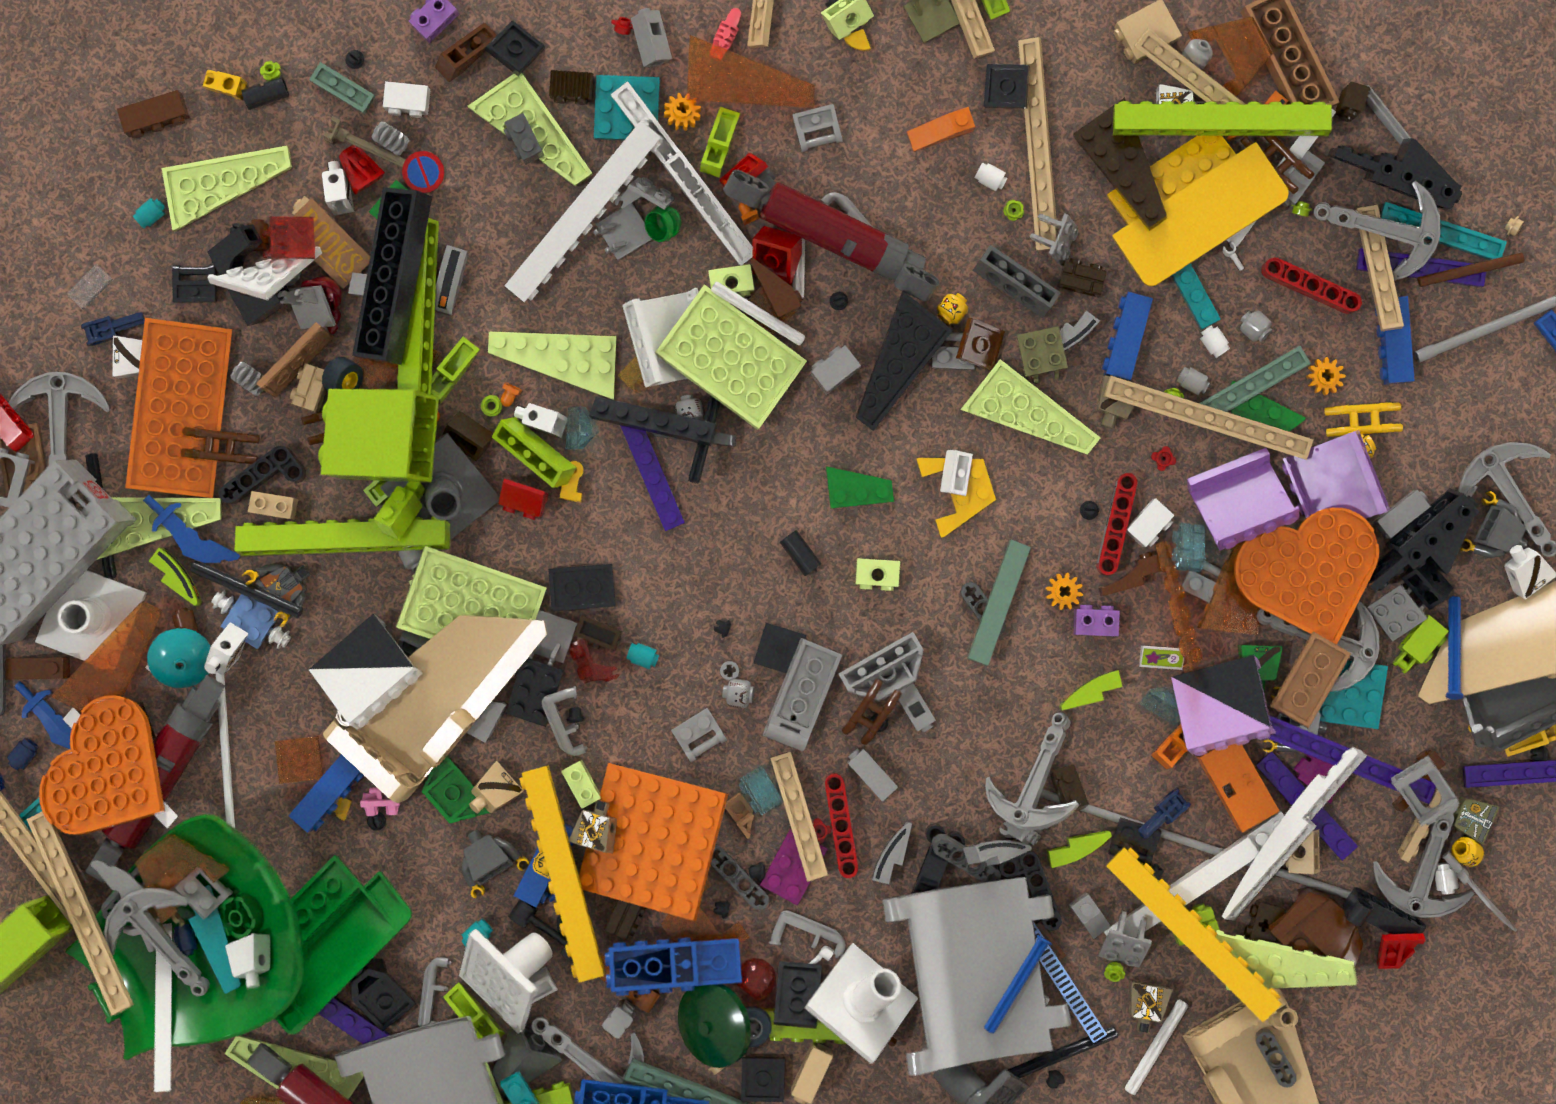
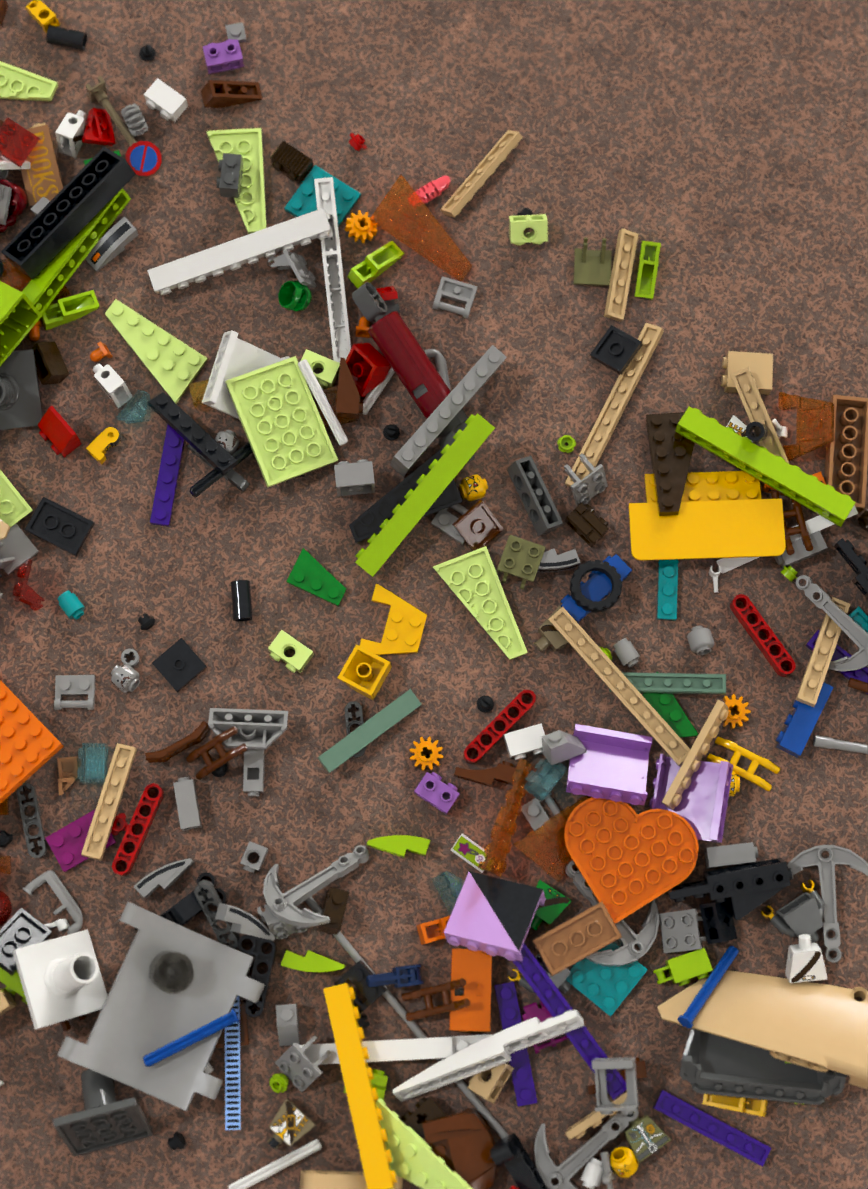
camera: 30 degrees right, 10 degrees down
lime plate [260,61,281,81] -> none
sand green plate [309,62,376,114] -> none
lime plate [481,395,502,417] -> none
black plate [485,20,545,76] -> none
lime brick [492,417,577,488] -> none
dark brown brick [574,615,623,651] -> none
light grey plate [593,203,653,260] -> none
light grey brick [631,8,672,67] -> none
black piece [749,862,765,881] -> none
light grey hinge [763,638,842,751] -> none
yellow tile [844,29,871,51] -> none
orange slope [907,107,975,152] -> none
white slope [940,450,973,496] -> none
white brick [974,163,1008,191] -> none
black axle [998,1026,1118,1078] -> none
red plate [1151,446,1176,471] -> none
light grey head [1182,39,1213,70] -> none
white brick [1200,325,1230,358] -> none
black piece [1530,745,1548,762] -> none
none -> reddish brown piece [145,721,210,763]
none -> clear smoke brick [149,950,194,994]
none -> light grey brick [240,841,269,873]
none -> yellow slope [337,644,392,700]
none -> lime brick [355,413,495,577]
none -> light grey arch [390,345,507,477]
none -> reddish brown piece [402,978,470,1022]
none -> light grey slope [542,730,587,766]
none -> black tyre [570,560,622,613]
none -> tan plate [662,700,729,810]
none -> black pin [745,422,768,441]
none -> white hand [772,419,788,439]

